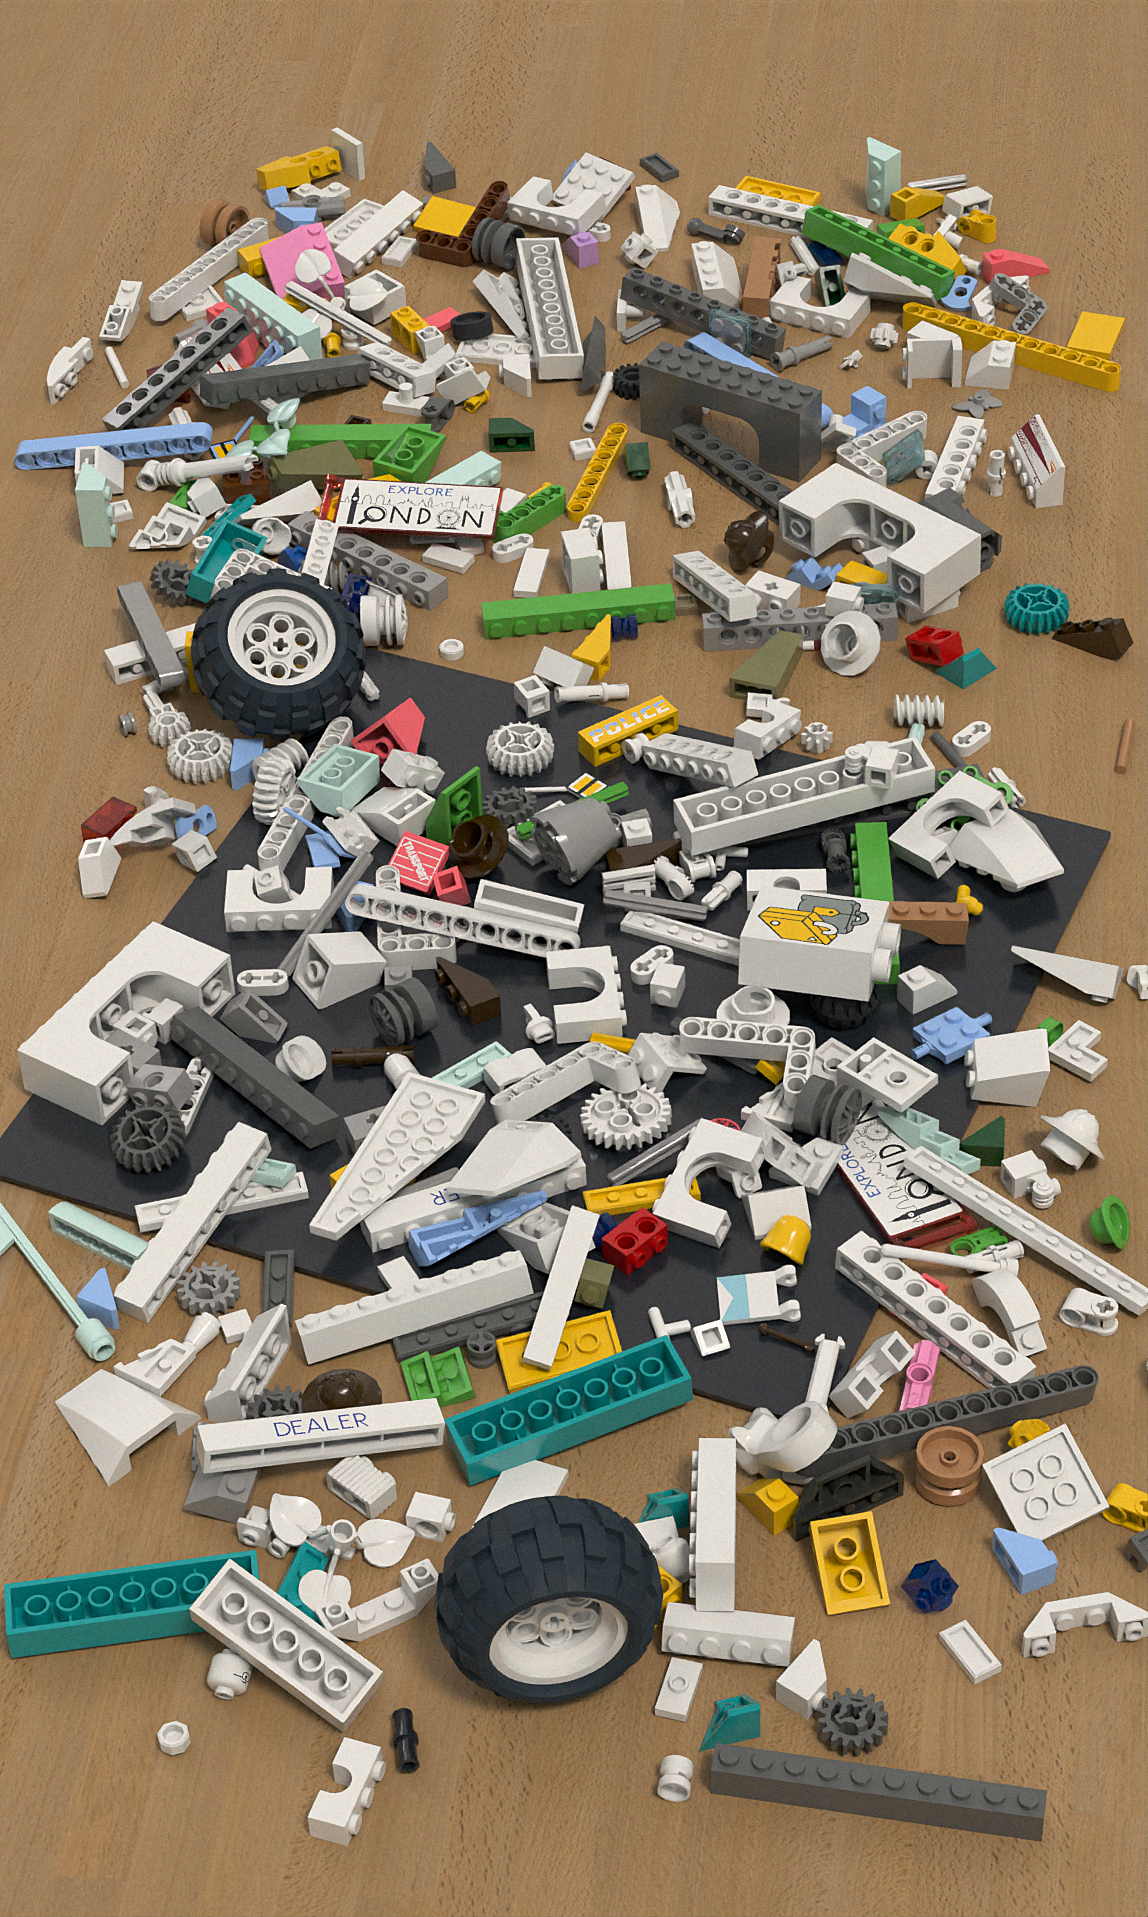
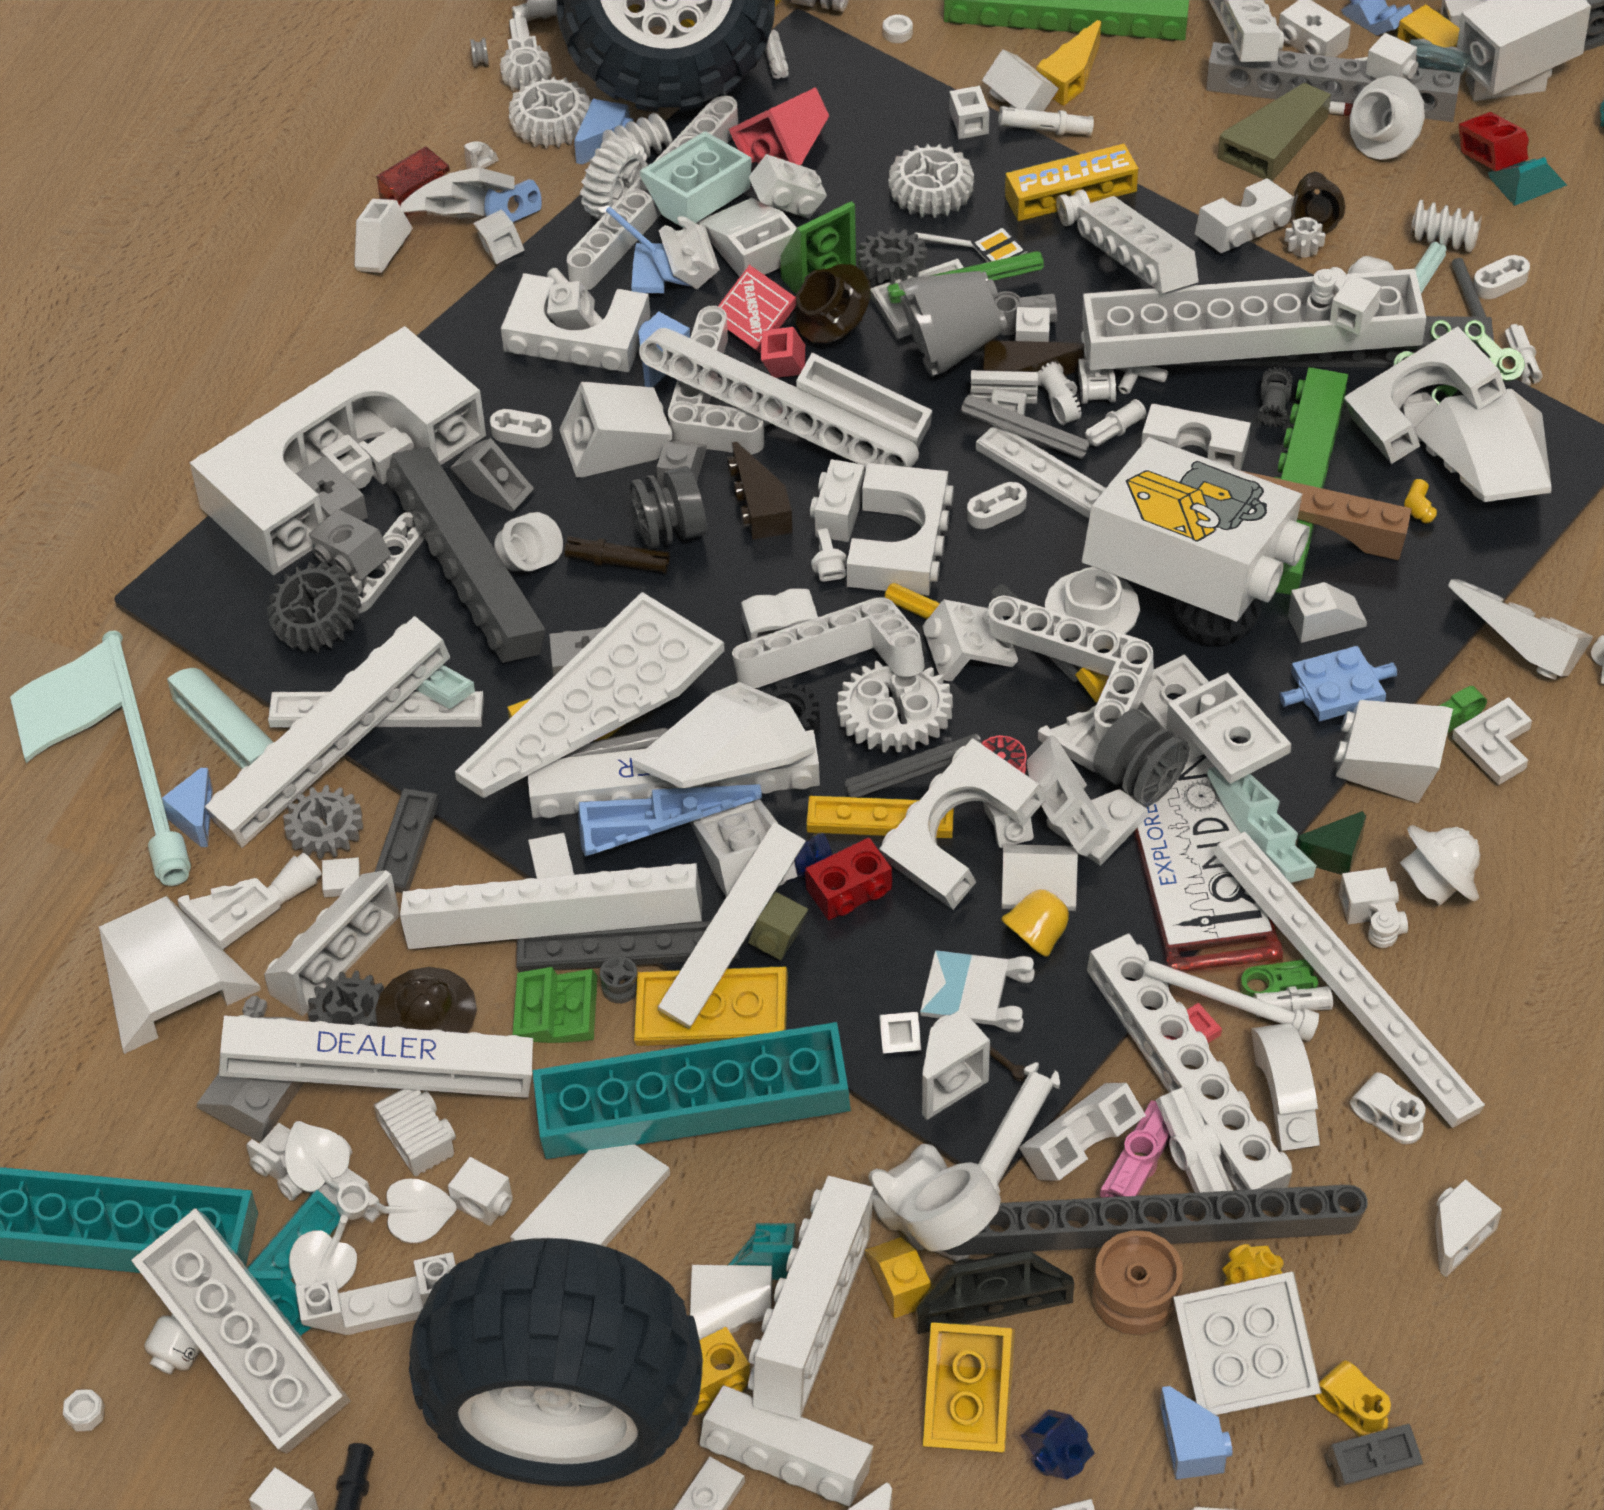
camera: 15 degrees right, 10 degrees up
light grey axle [277,850,373,977] -> none
white brick [384,1054,420,1089] -> none
light aqua tile [432,1041,512,1089] -> none
clear blue wheel [611,614,638,640] -> none
white piece [648,1307,691,1339] -> none
white brick [650,962,685,1008] -> none
white head [653,1535,693,1583] -> none
dark tan tile [674,593,699,616] -> none
white plate [746,693,790,718] -> none
bright green hat [1089,1195,1130,1249] -> none
none -> white brick [810,459,864,542]
none -> white slope [922,1009,990,1120]
none -> white piece [1156,1086,1233,1193]
none -> dark brown hair [1292,171,1346,234]

